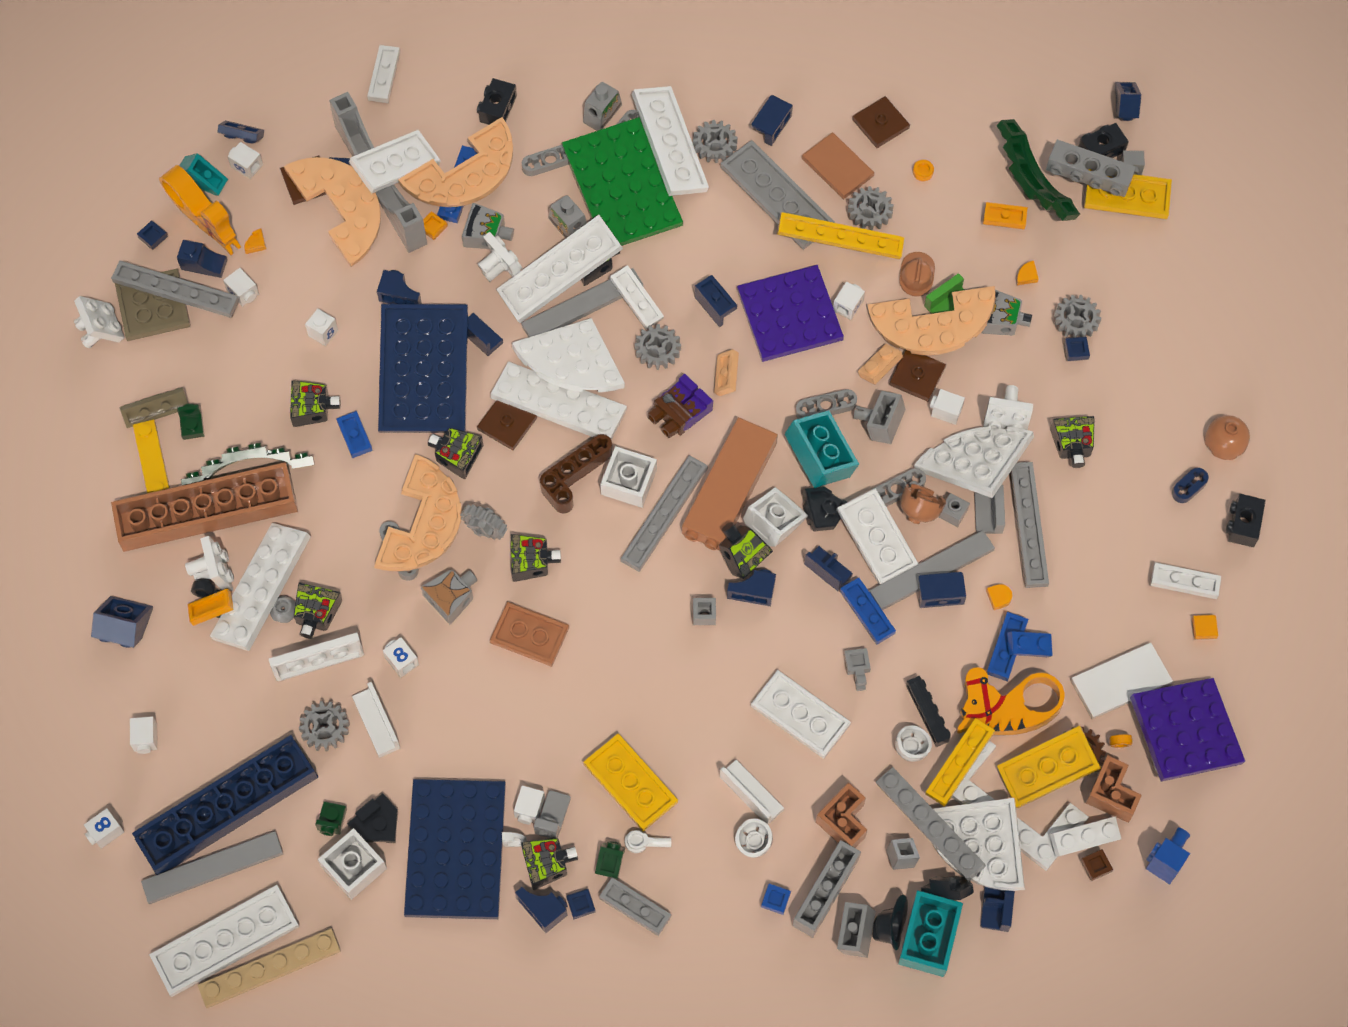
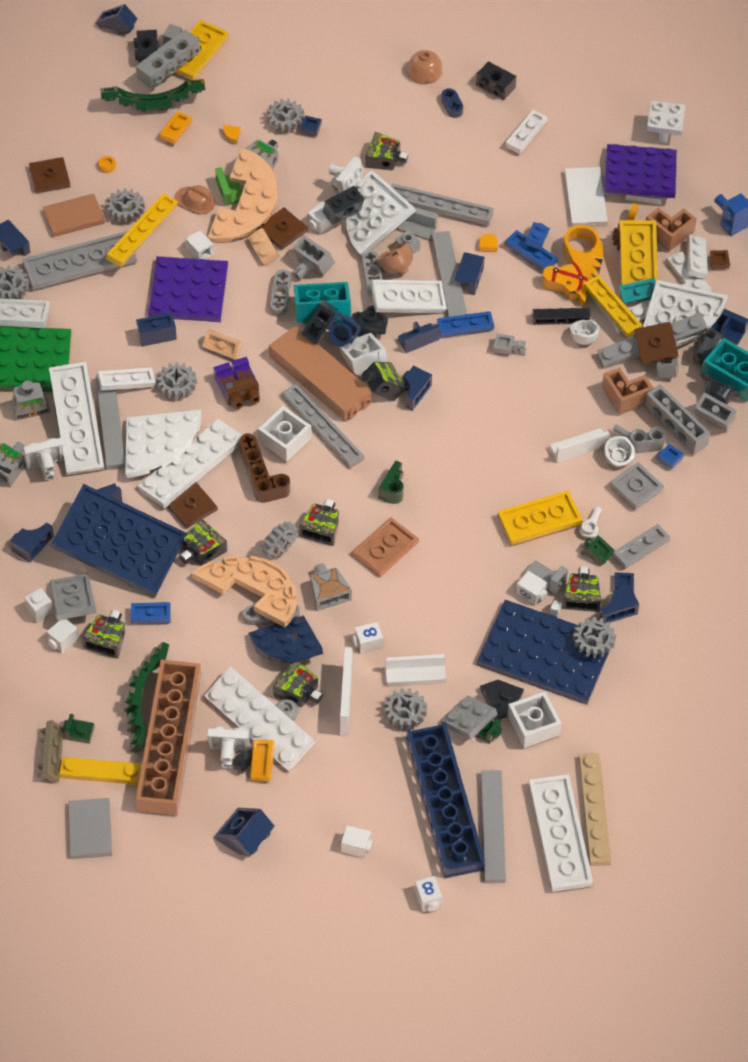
camera: 70 degrees left, 10 degrees down
light grey plate [693,598,716,625] -> none
white tile [751,670,851,759] -> none
light orange tile [1192,615,1218,639] -> none
none -> white brick [47,619,79,653]
none -> light grey tile [50,574,96,620]
none -> light grey tile [69,798,112,859]
none -> dark blue plate [248,615,323,663]
none -> black brick [301,300,338,344]
none -> black brick [322,185,365,225]
none -> dark blue piece [327,313,361,346]
none -> dark green plate [378,460,404,504]
none -> light grey plate [441,696,497,739]
none -> light grey gear [573,617,616,658]
none -> light grey plate [610,462,664,510]
none -> light grey beam [613,424,666,453]
none -> teal plate [619,278,656,304]
none -> reddish brown plate [634,321,679,365]
none -> white plate [647,100,686,143]

